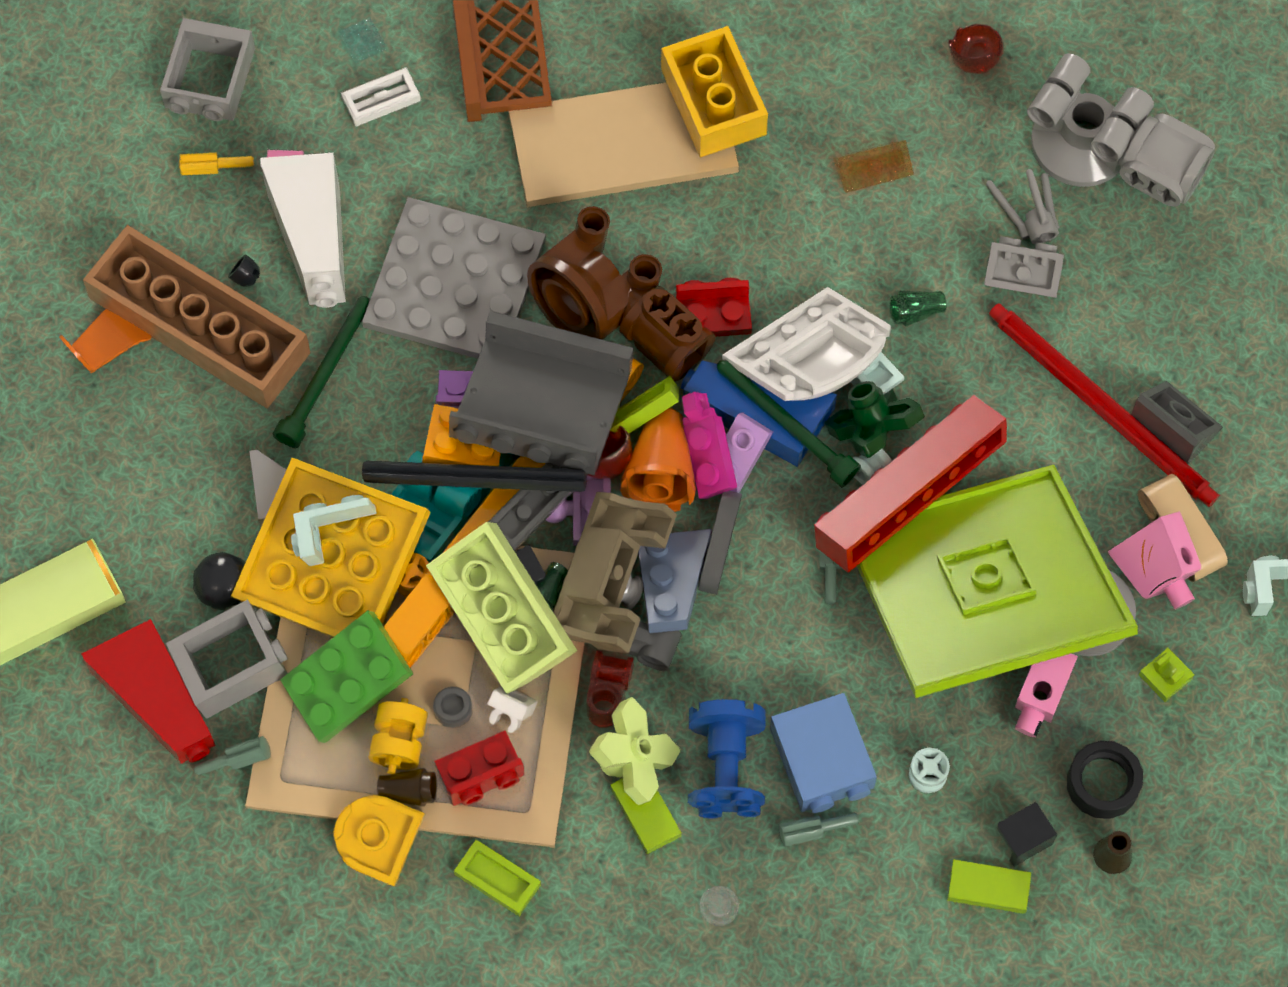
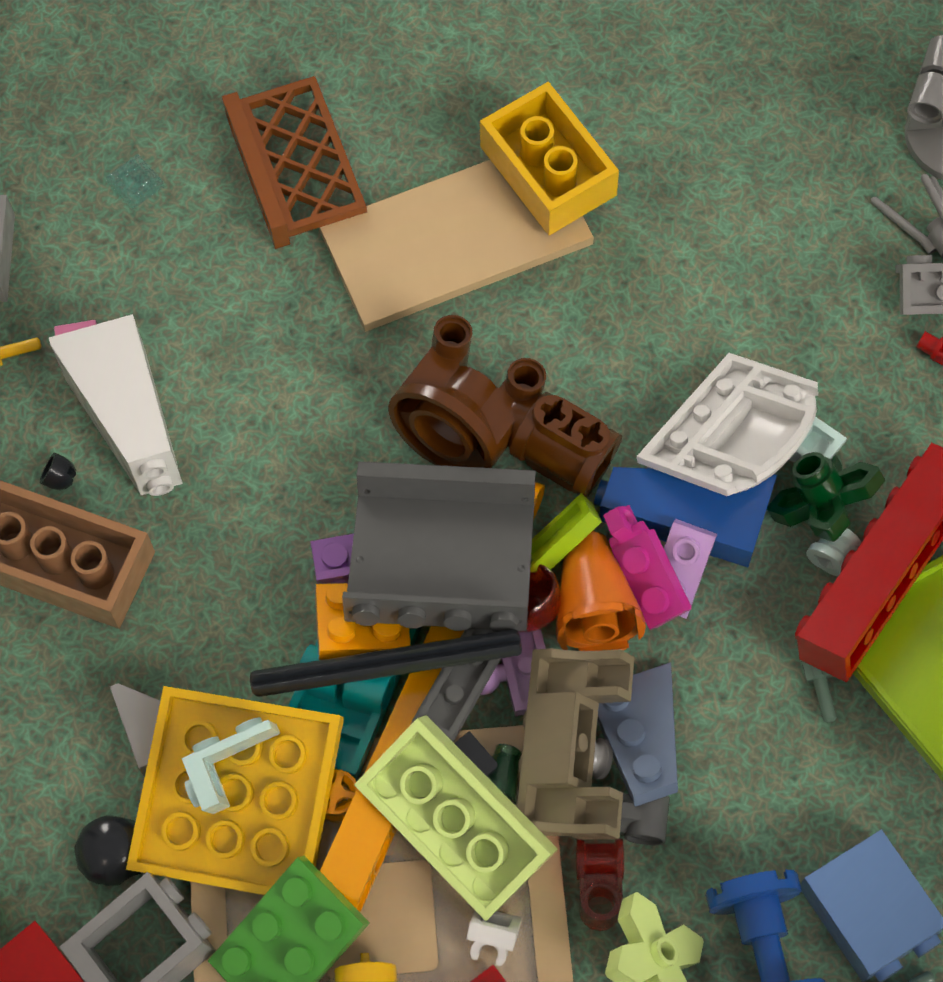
camera: 10 degrees left, 0 degrees up
dark green piece [272,296,370,449] -> none
white tile [341,68,421,127] -> none
light grey plate [362,197,546,359] -> none
dark grey tile [433,687,473,728] -> none
red bracket [675,277,752,337] -> none
dark grey beam [698,491,742,595] -> none
dark green piece [717,360,861,488] -> none
clear orange slope [833,140,914,193] -> none
clear green cone [889,291,947,327] -> none
clear red hair [948,24,1004,74] -> none

